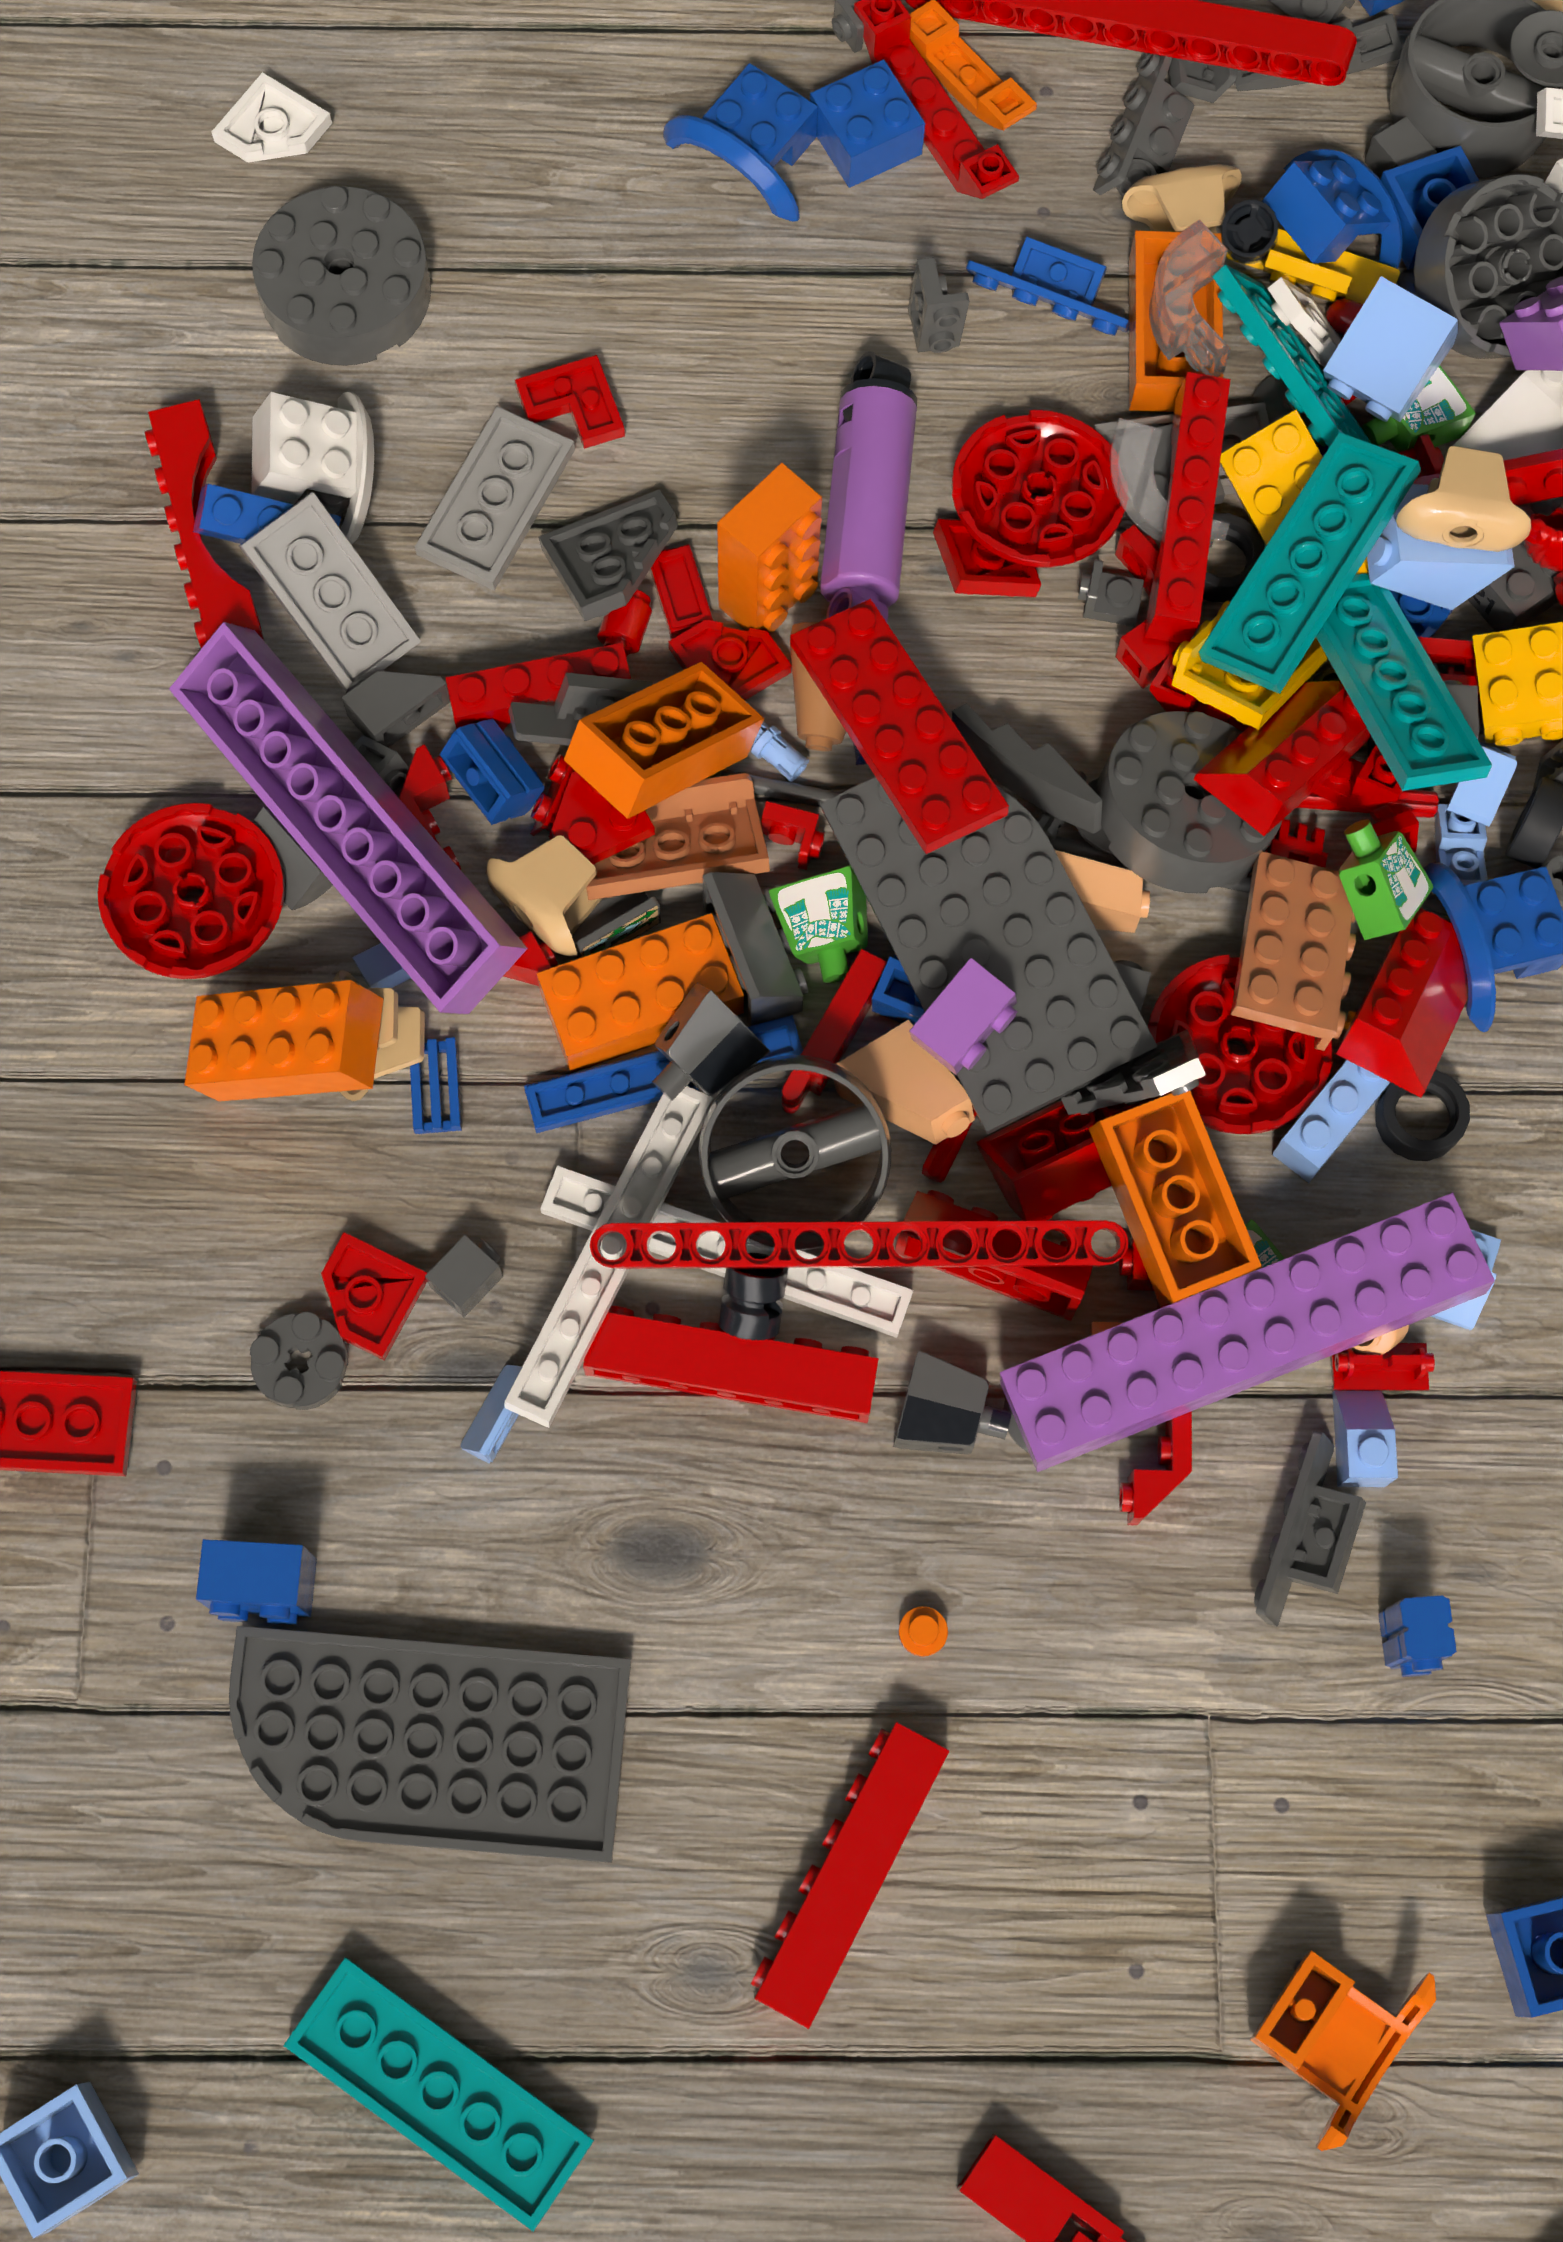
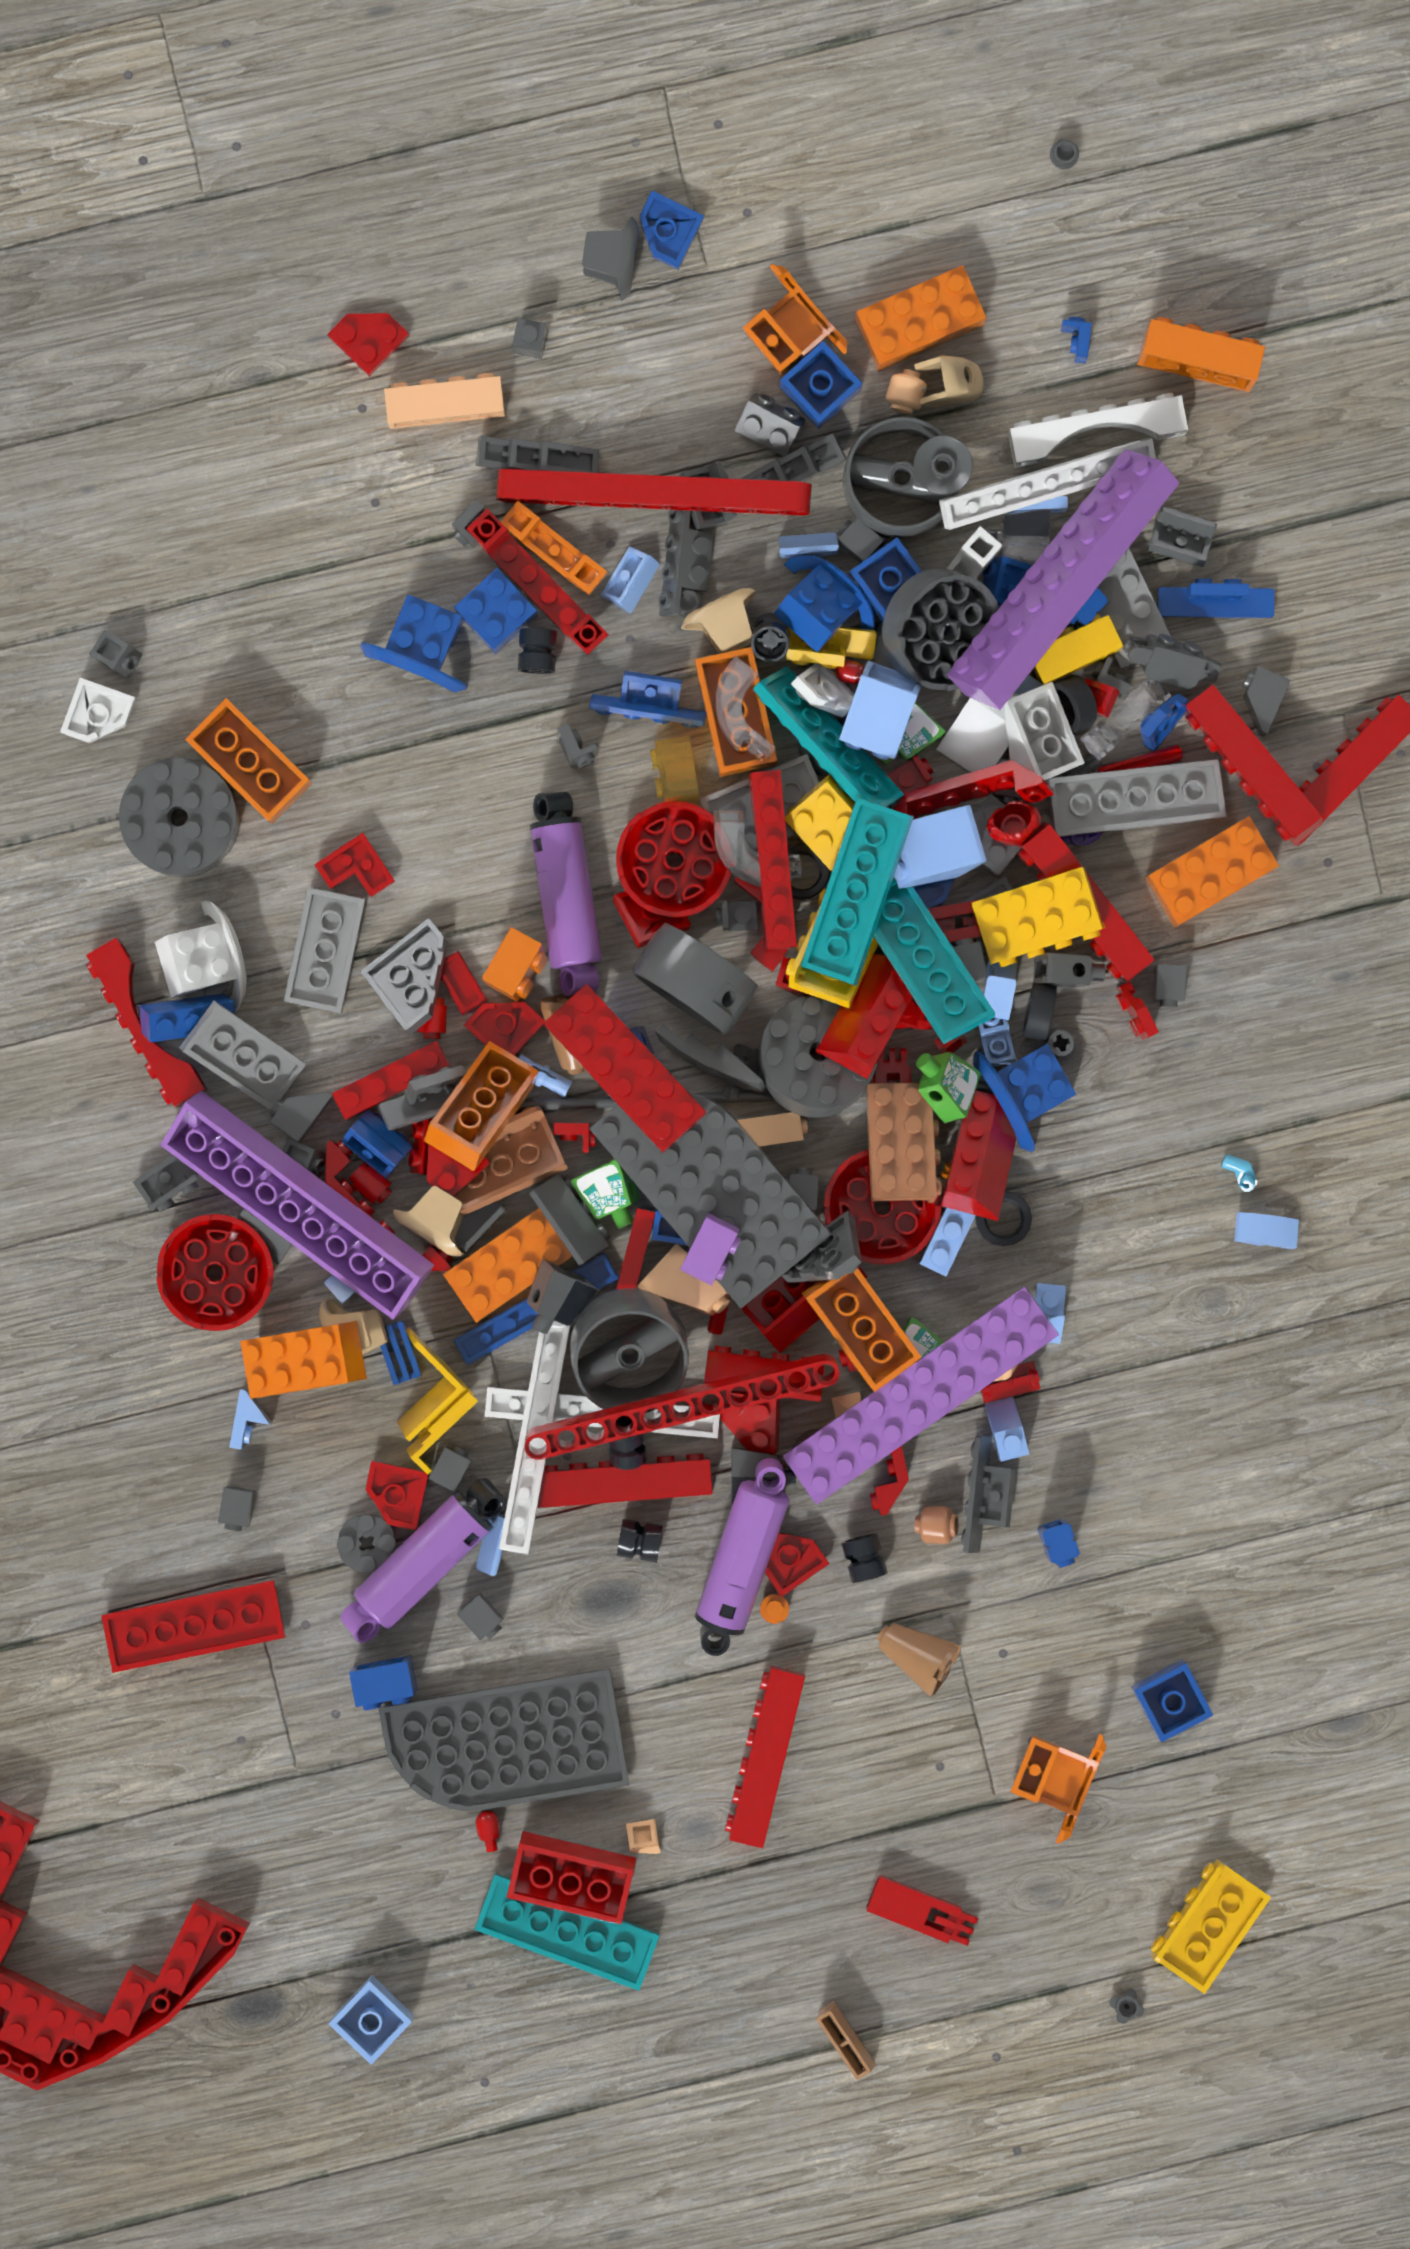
camera: 15 degrees left, 15 degrees up
tan piece [1396,446,1531,552] -> none
none -> dark grey bracket [89,630,142,678]
none -> dark grey bracket [133,1155,202,1212]
none -> orange brick [185,698,313,824]
none -> dark grey brick [218,1486,256,1531]
none -> light blue slope [230,1388,272,1449]
none -> medium lavender piece [341,1478,506,1643]
none -> red brick [349,1162,393,1205]
none -> yellow piece [397,1327,478,1475]
none -> dark grey brick [457,1592,504,1640]
none -> red cylinder [475,1810,501,1852]
none -> red slope [506,1831,636,1924]
none -> black wheel [518,628,557,674]
none -> light blue slope [600,546,660,613]
none -> black wheel [617,1519,663,1563]
none -> light nougat slope [626,1819,660,1854]
none -> dark grey cylinder [631,923,758,1035]
none -> clear yellow brick [650,735,699,802]
none -> medium lavender piece [694,1458,790,1656]
none -> red plate [720,1390,780,1454]
none -> red plate [765,1533,830,1597]
none -> light blue slope [779,533,839,559]
none -> black wheel [841,1533,888,1583]
none -> medium nougat cone [877,1623,962,1697]
none -> nougat head [914,1506,959,1544]

